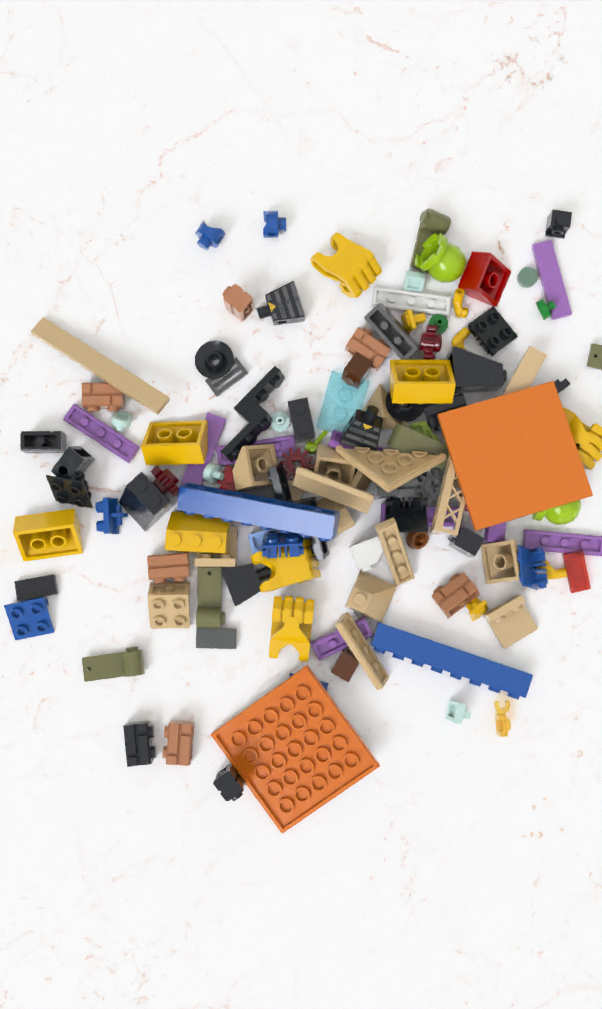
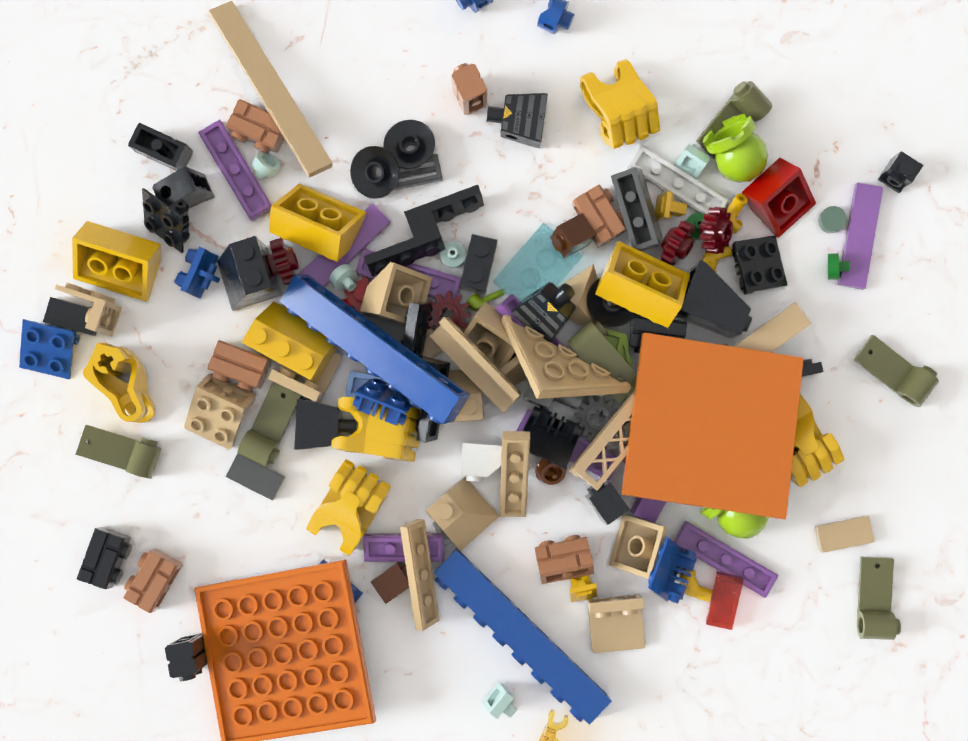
camera: 30 degrees right, 0 degrees up
none -> tan bracket [54,282,123,336]
none -> yellow piece [83,342,156,423]
none -> black dish [350,146,399,199]
none -> dark red gear [699,207,733,254]

